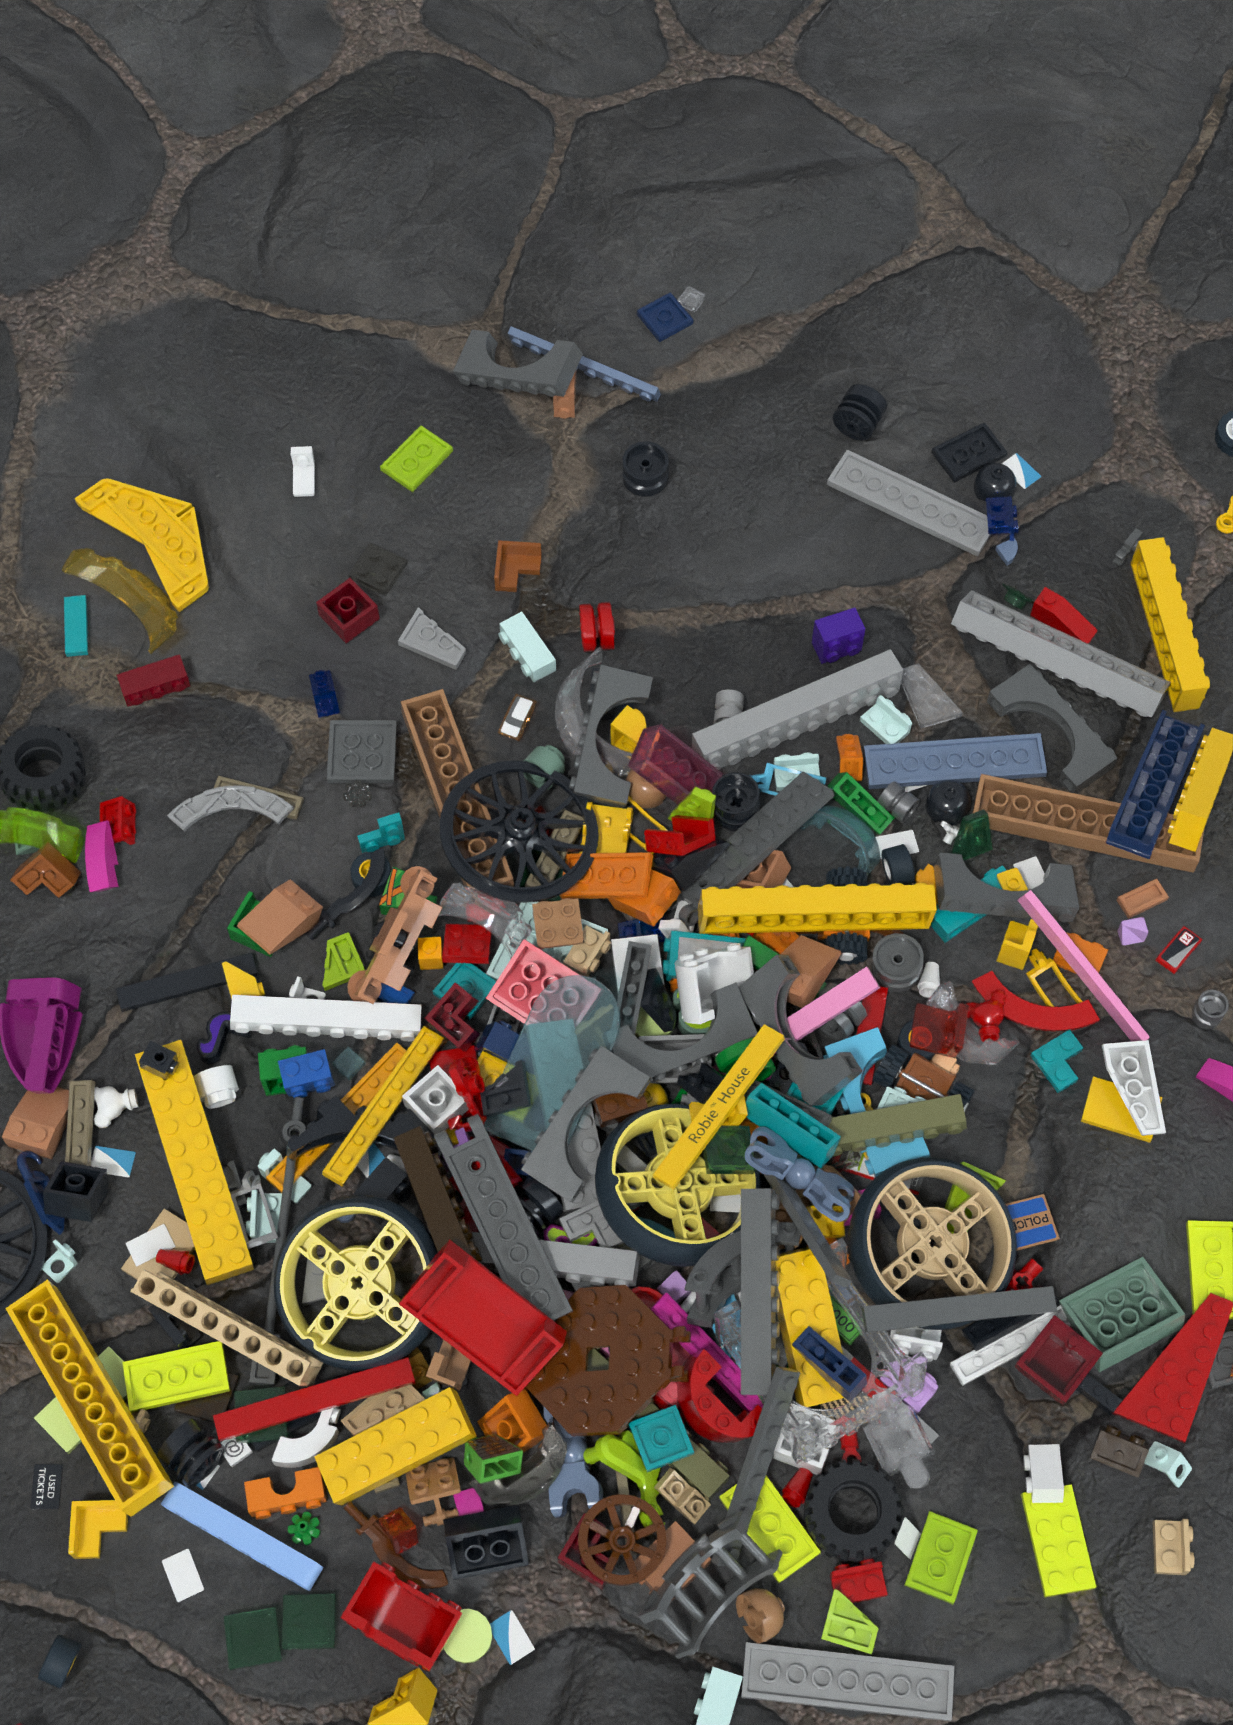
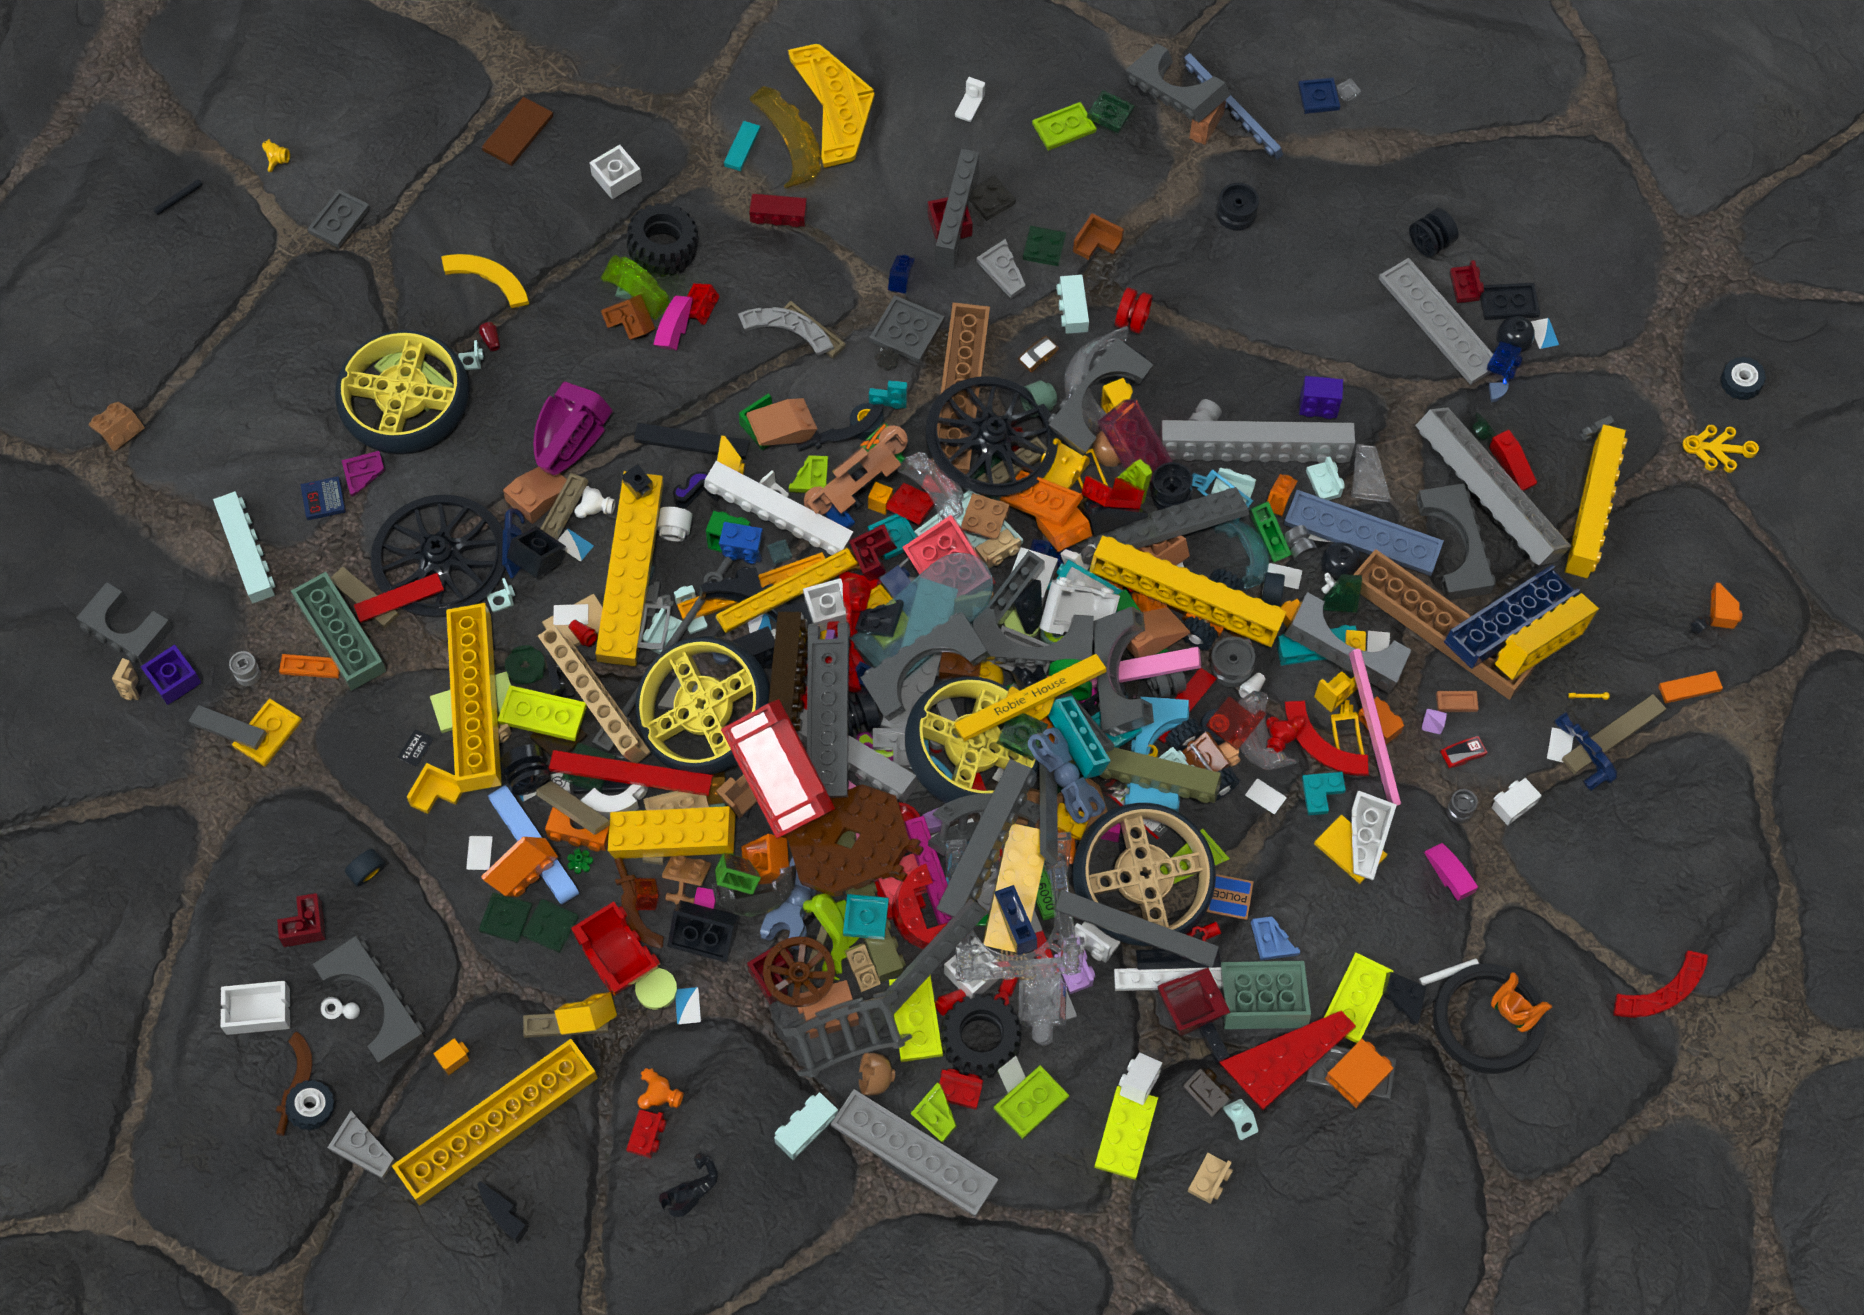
camera: 25 degrees right, 0 degrees up
none -> orange slope [481,836,558,897]
none -> clear green plate [505,645,545,684]
none -> dark tan tile [536,781,610,835]
none -> dark grey arch [936,149,979,269]
none -> clear green plate [1023,226,1066,267]
none -> clear green plate [1086,90,1135,133]
none -> white sticker [1245,779,1286,814]
none -> medium blue wing [1251,917,1300,960]
none -> dark red bracket [1450,260,1484,303]

